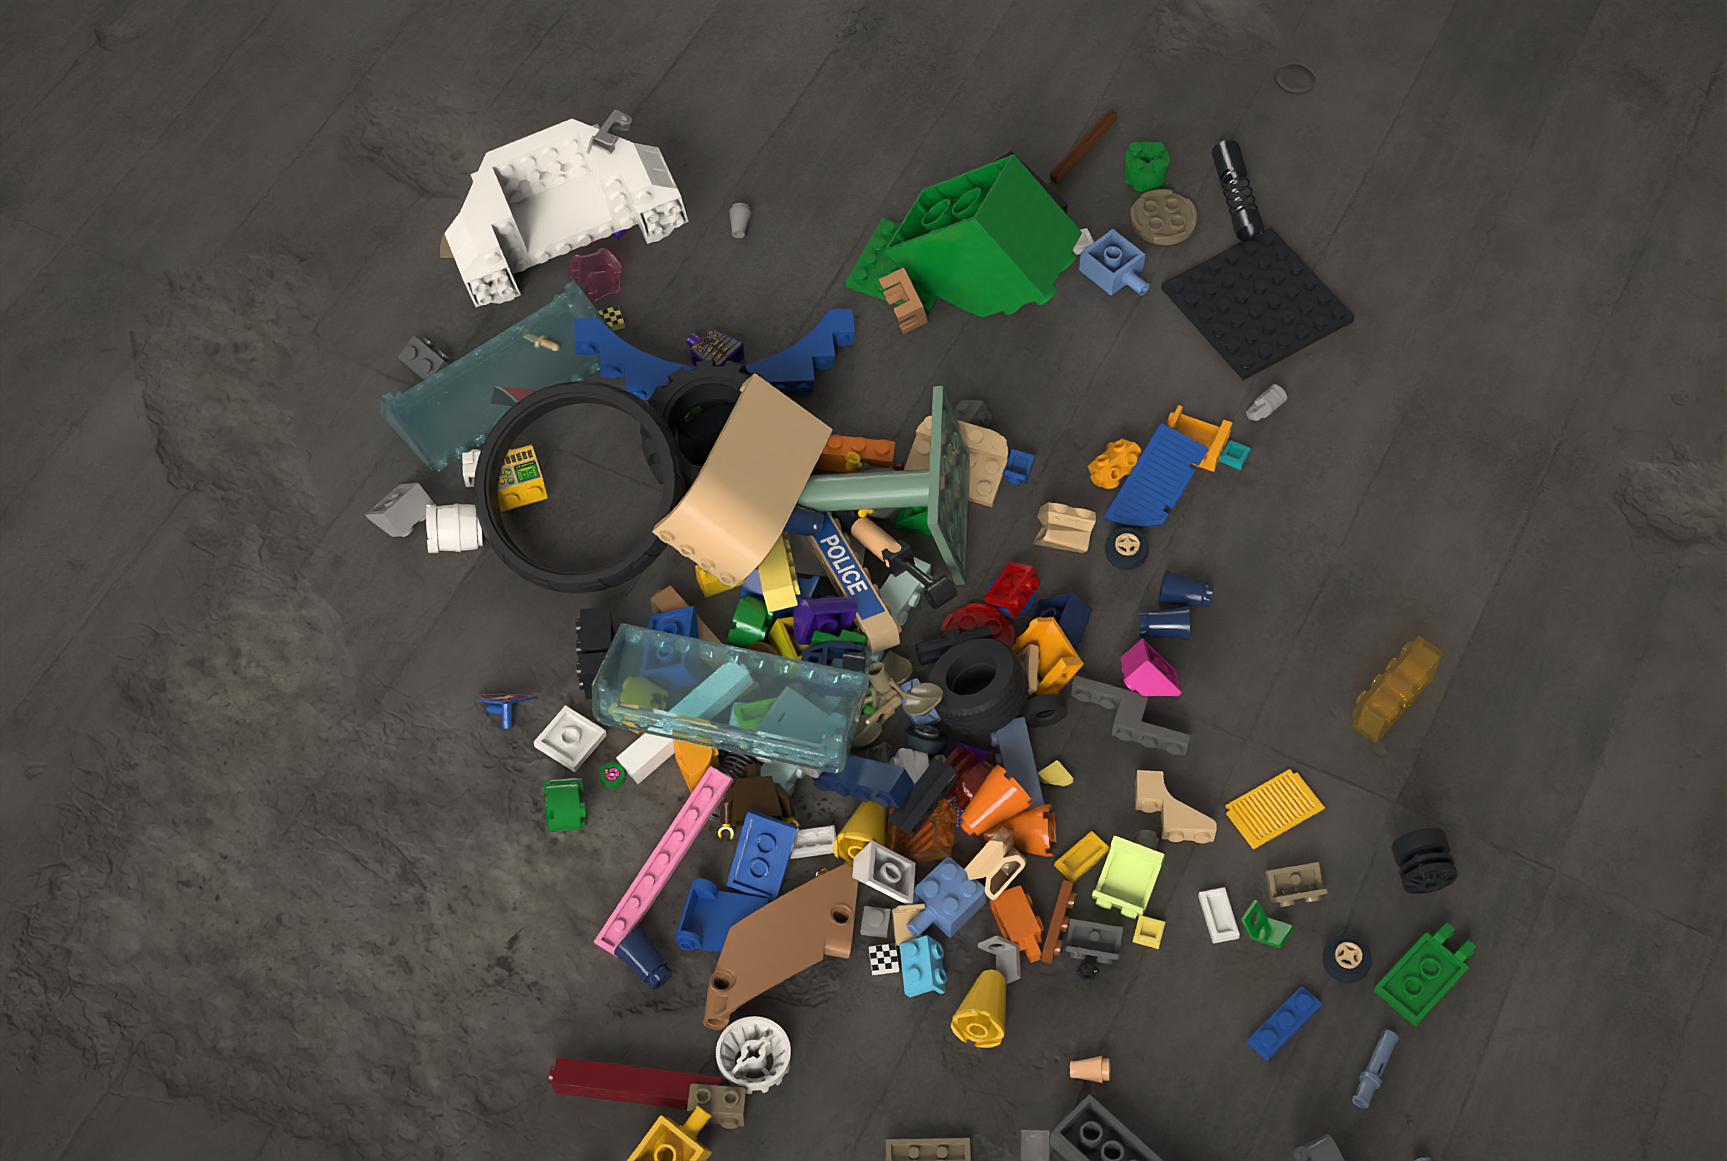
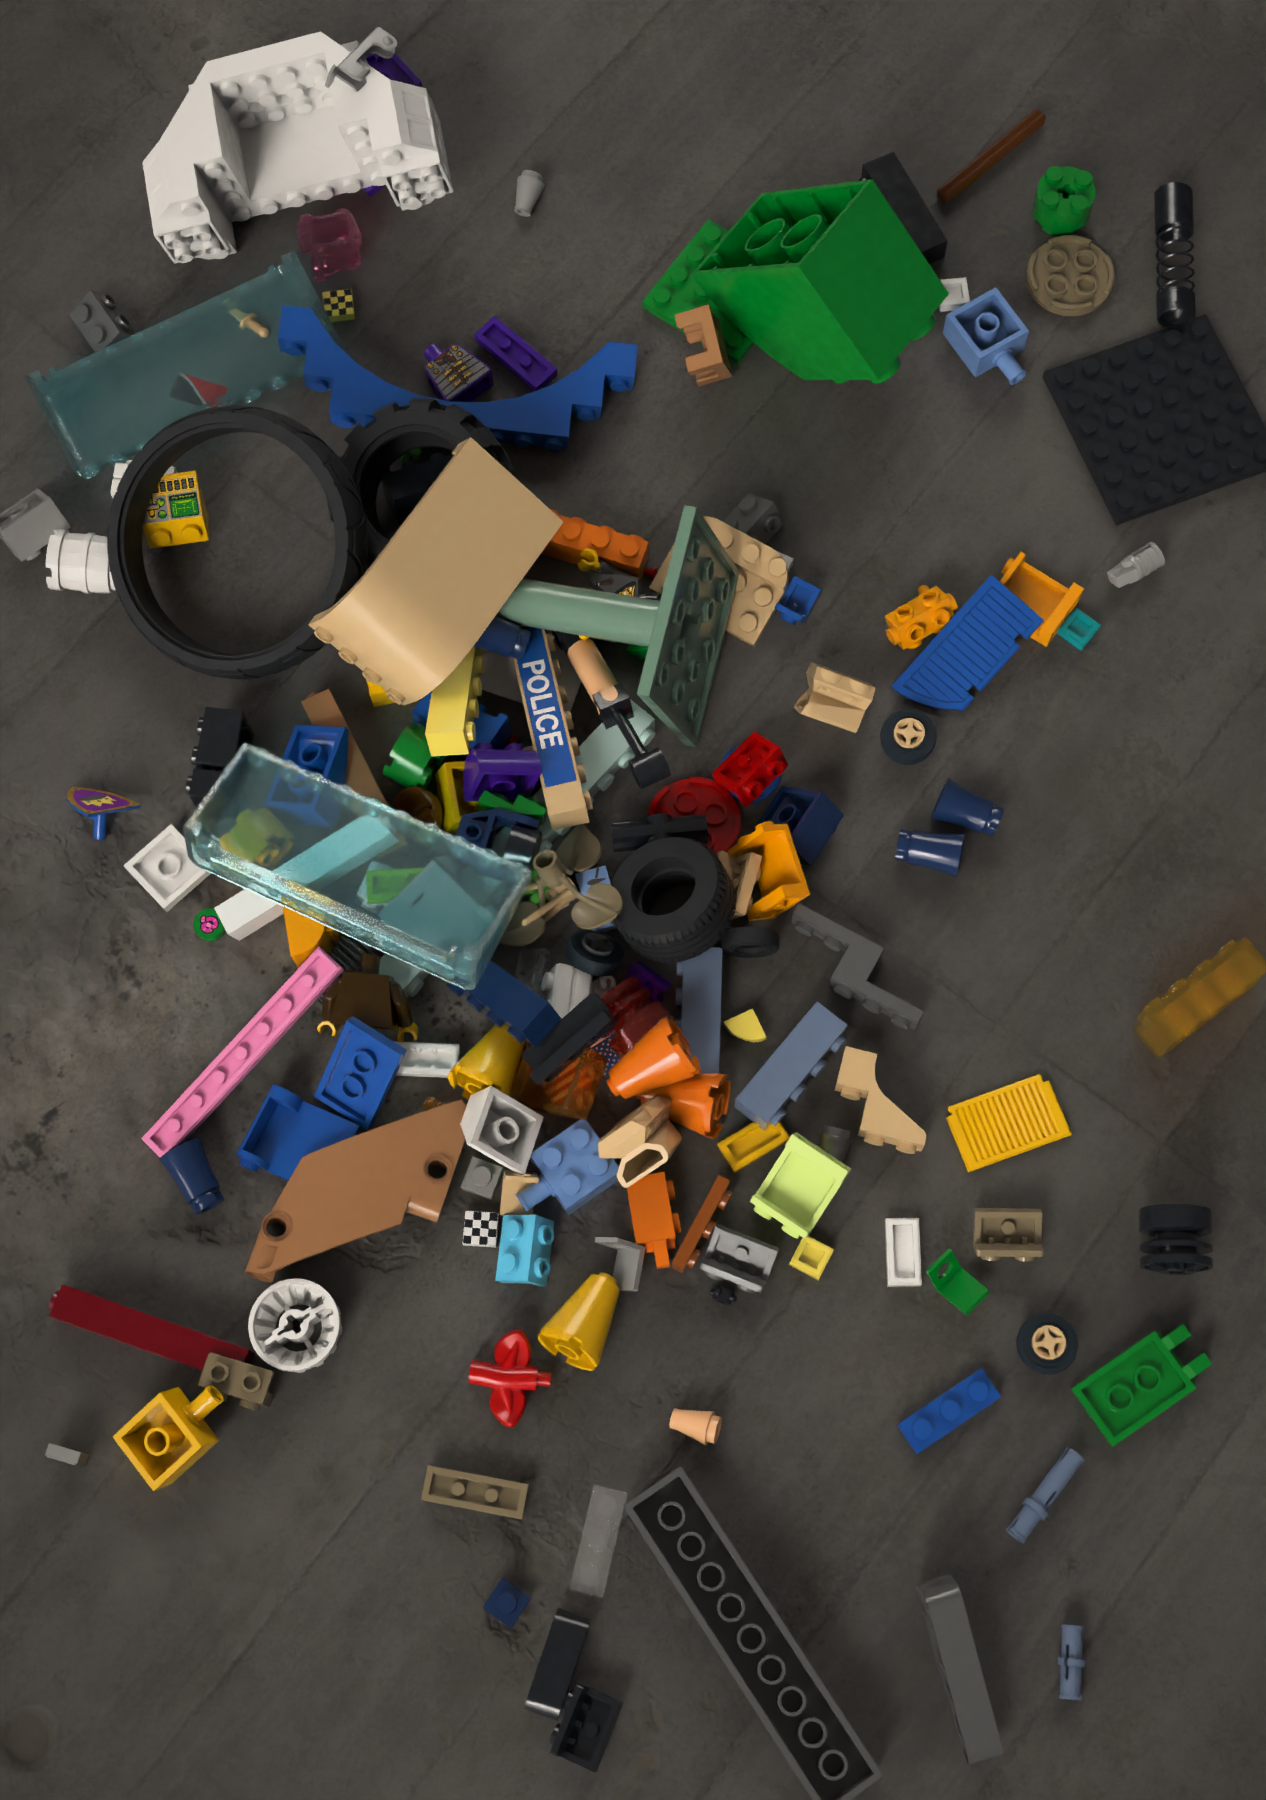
camera: 15 degrees right, 15 degrees up
green brick [544,778,586,833] -> none
dark pink slope [1120,638,1182,696] -> none
none -> red plant [469,1330,552,1428]
none -> dark purple plate [474,316,558,391]
none -> sand blue brick [734,1002,848,1131]

